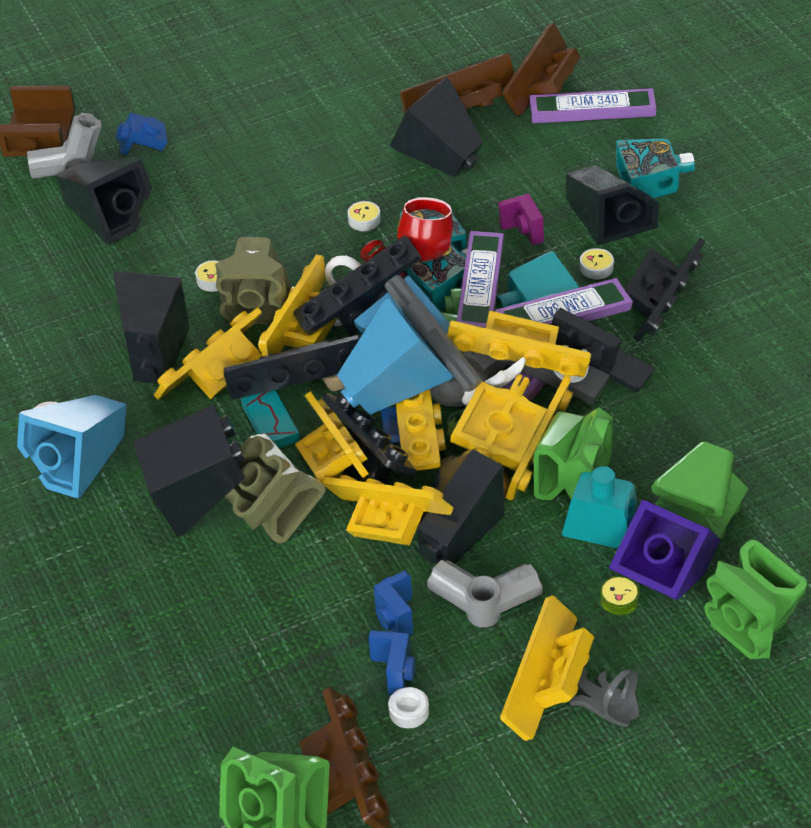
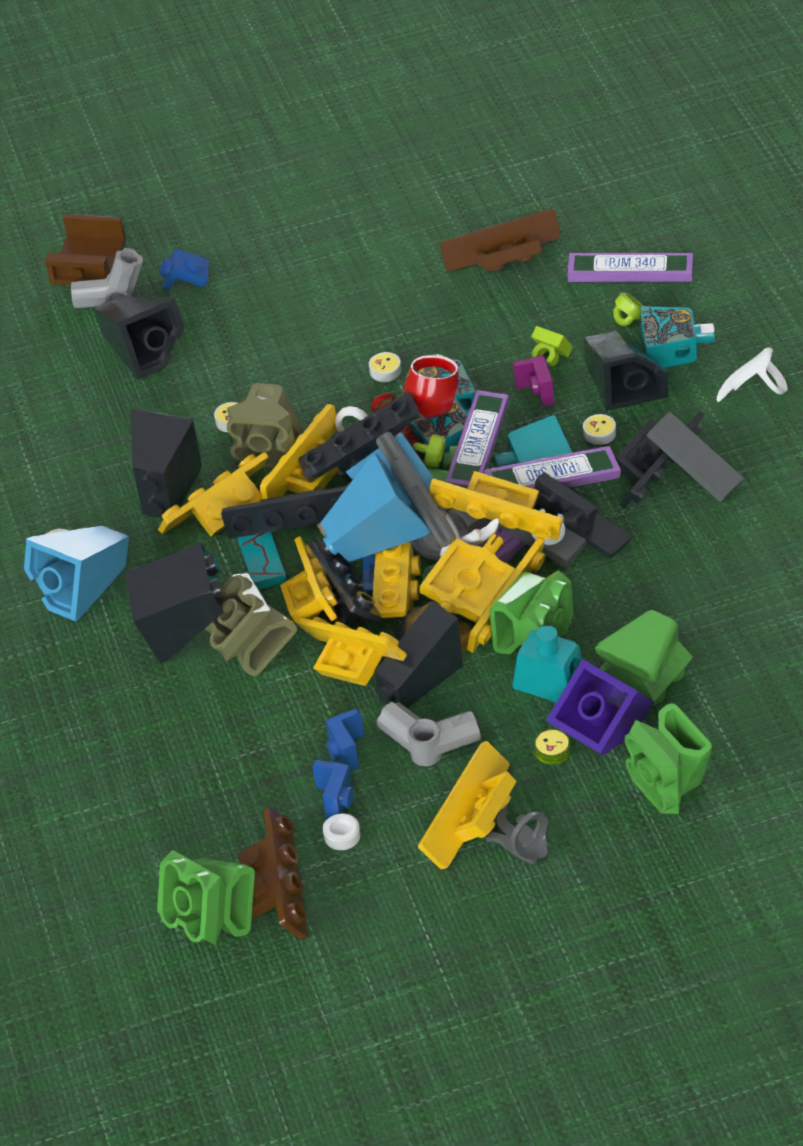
camera: 10 degrees right, 0 degrees up
black slope [390,77,483,177] -> none
reddish brown bracket [503,23,581,116] -> none
none -> lime tile [413,434,446,468]
none -> lime tile [531,326,573,367]
none -> lime tile [613,292,644,326]
none -> dark grey tile [646,412,744,503]
none -> white piece [716,348,787,402]

